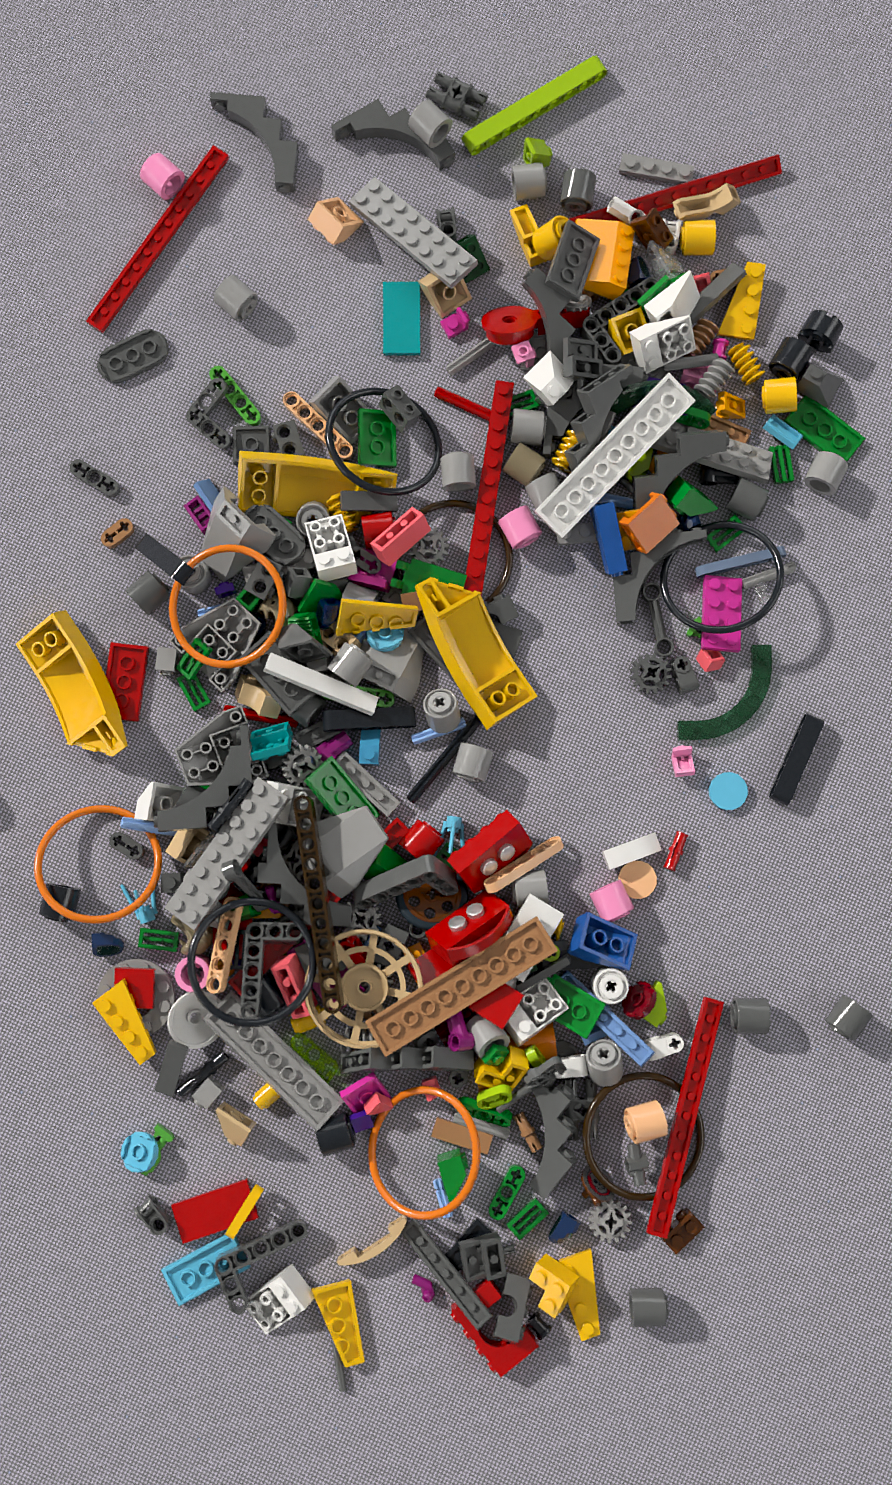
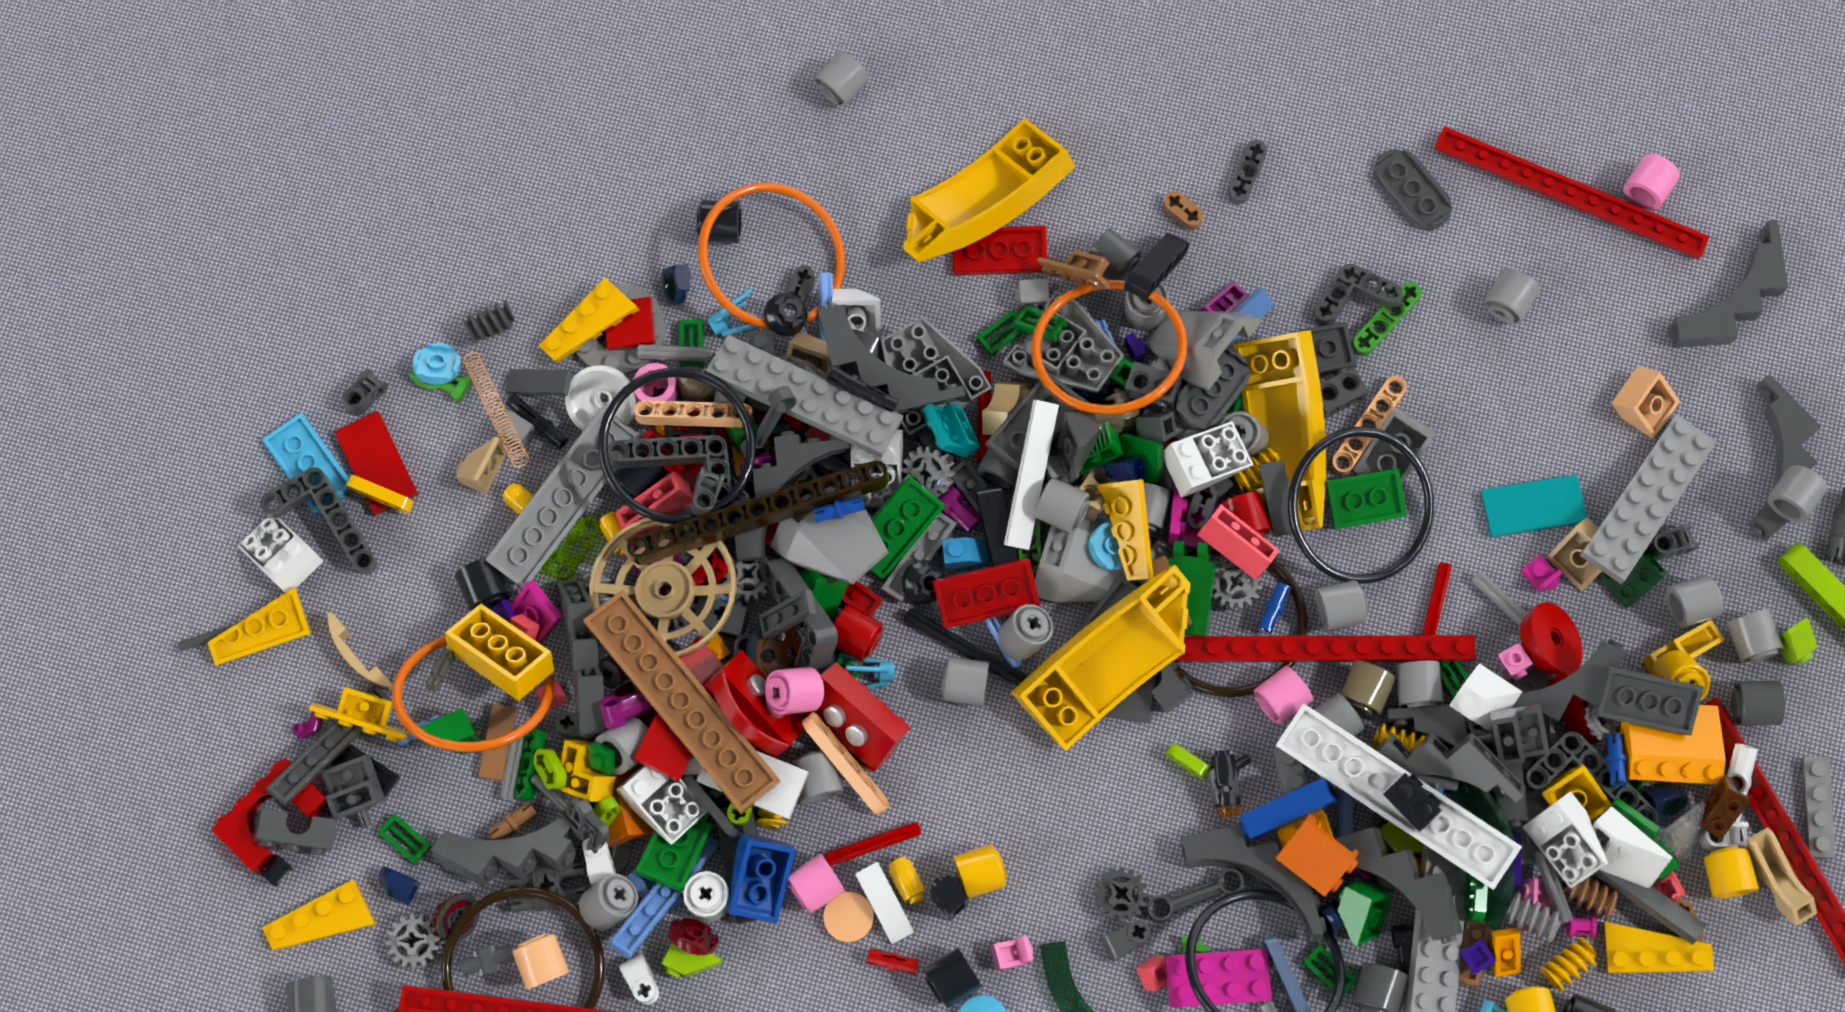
camera: 85 degrees right, 10 degrees down
dark grey brick [378,385,422,433] -> none
green beam [488,1164,525,1220] -> none
yellow brick [529,1253,579,1319] -> none
none -> yellow bracket [309,687,410,742]
none -> dark grey axle [425,649,454,692]
none -> yellow brick [445,604,554,701]
none -> dark grey piece [462,299,516,344]
none -> light nougat piece [463,352,529,467]
none -> light grey axle [637,344,709,362]
none -> dark grey piece [690,467,725,517]
none -> dark grey tile [759,590,816,639]
none -> black piece [764,293,807,337]
none -> bright pink piece [765,666,824,715]
none -> blue pin [813,495,865,523]
none -> red axle [825,822,921,866]
none -> yellow head [888,856,927,905]
none -> black piece [901,559,944,604]
none -> black piece [923,947,982,1008]
none -> black brick [930,875,969,920]
none -> red tile [933,558,1041,629]
none -> yellow piece [953,844,1007,899]
none -> medium nougat bracket [1037,250,1111,290]
none -> lime beam [1165,743,1211,780]
none -> black piece [1207,750,1251,817]
none -> blue pin [1258,582,1291,633]
none -> black brick [1383,773,1442,832]
none -> dark purple plate [1459,939,1496,976]
none -> blue pin [1606,733,1627,787]
none -> light grey piece [1666,574,1724,628]

